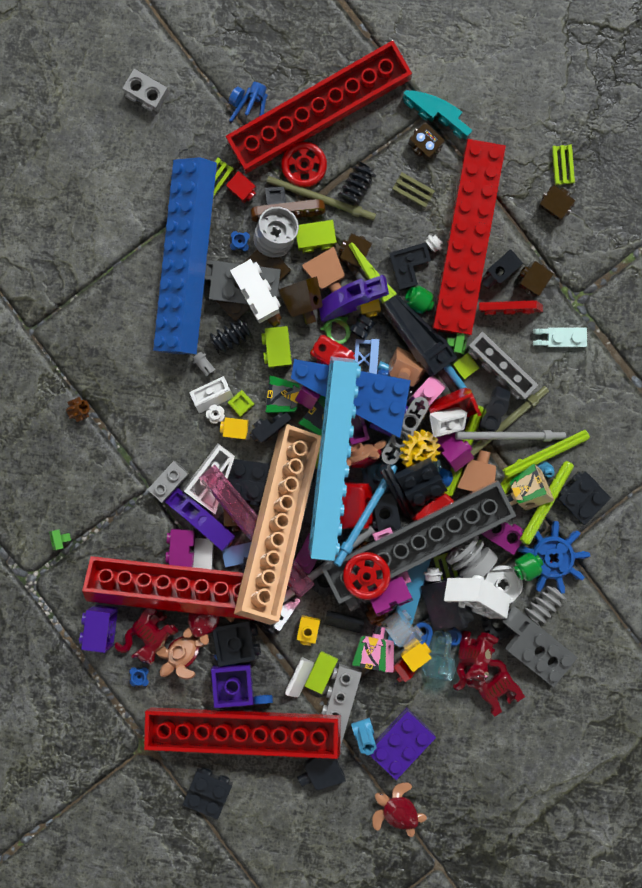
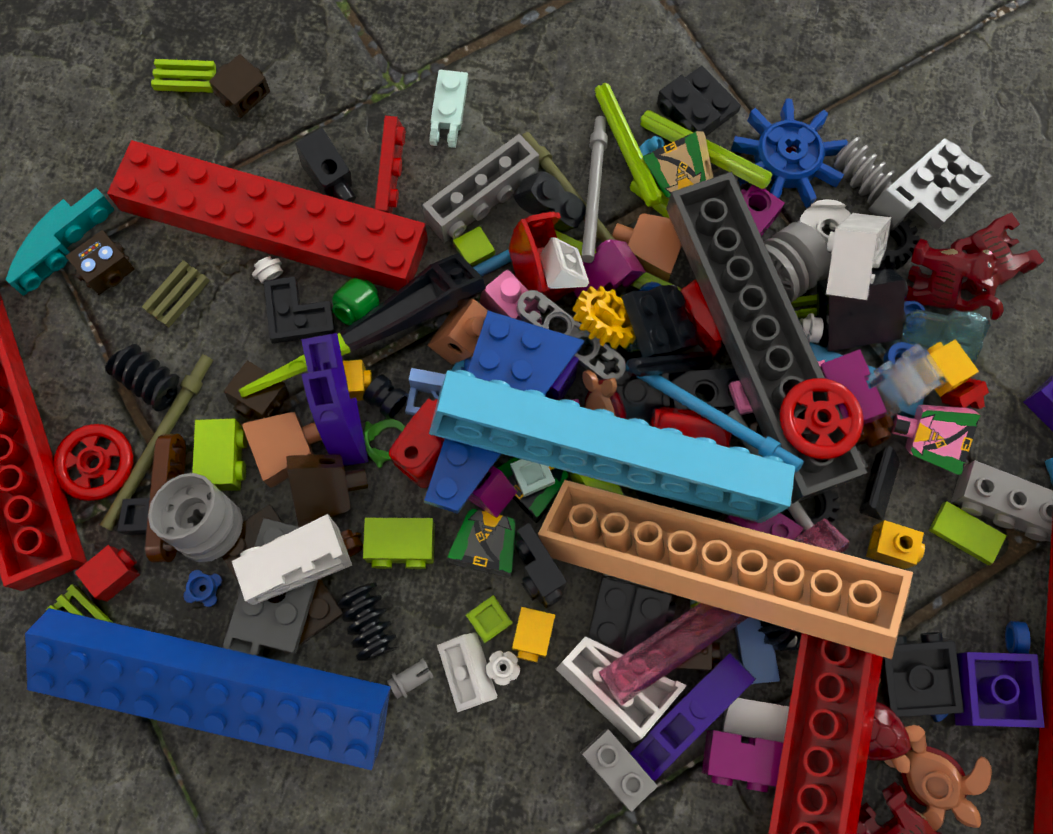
camera: 85 degrees left, 15 degrees down
white slope [285,657,314,697] -> none
bright green tile [447,333,468,355] -> none
green head [513,553,543,581] -> none
dark brown head [517,261,554,297] -> none
none -> light aqua plate [510,459,555,497]

